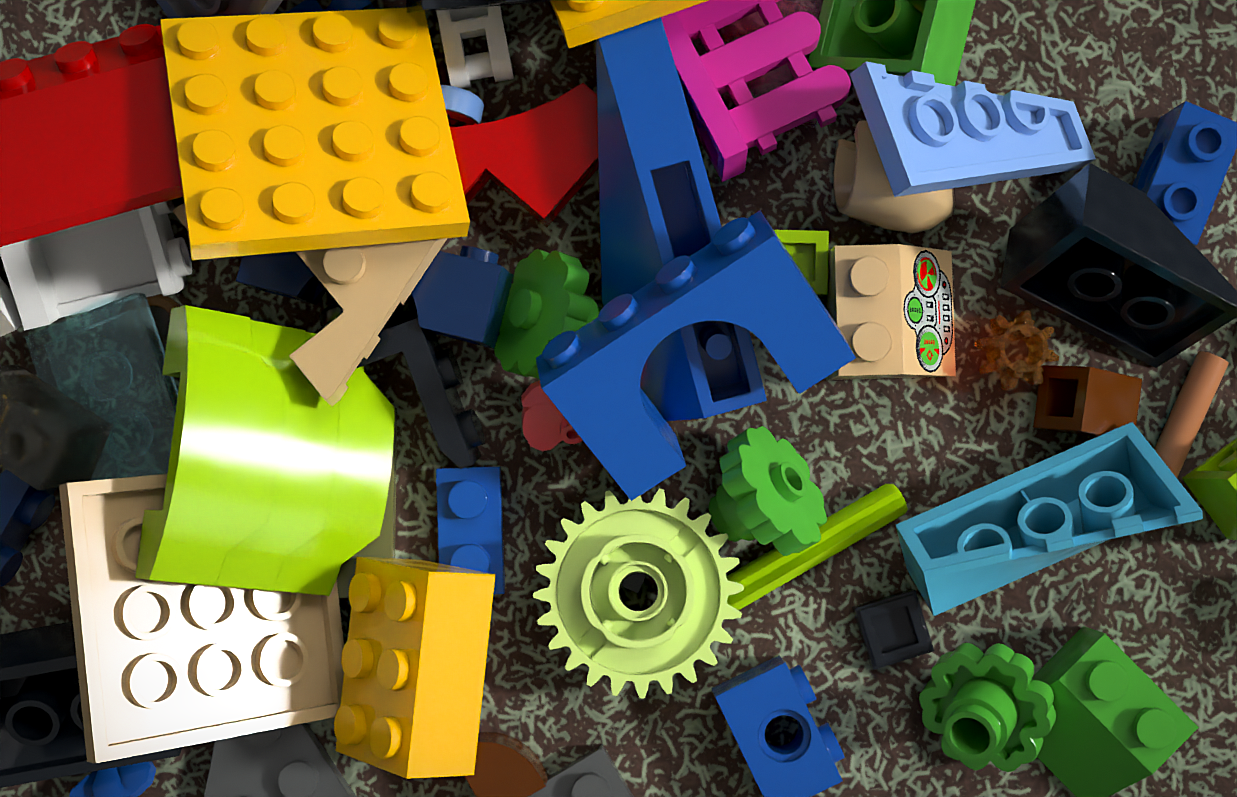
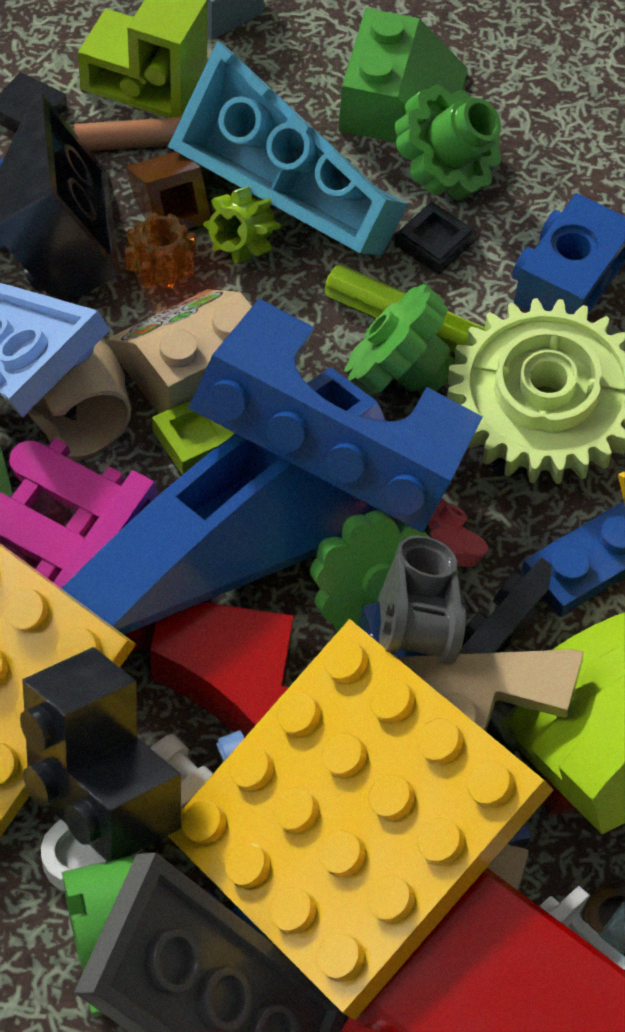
camera: 125 degrees left, 30 degrees down
none -> lime gear [203,186,281,264]
none -> dark grey piece [378,535,466,666]

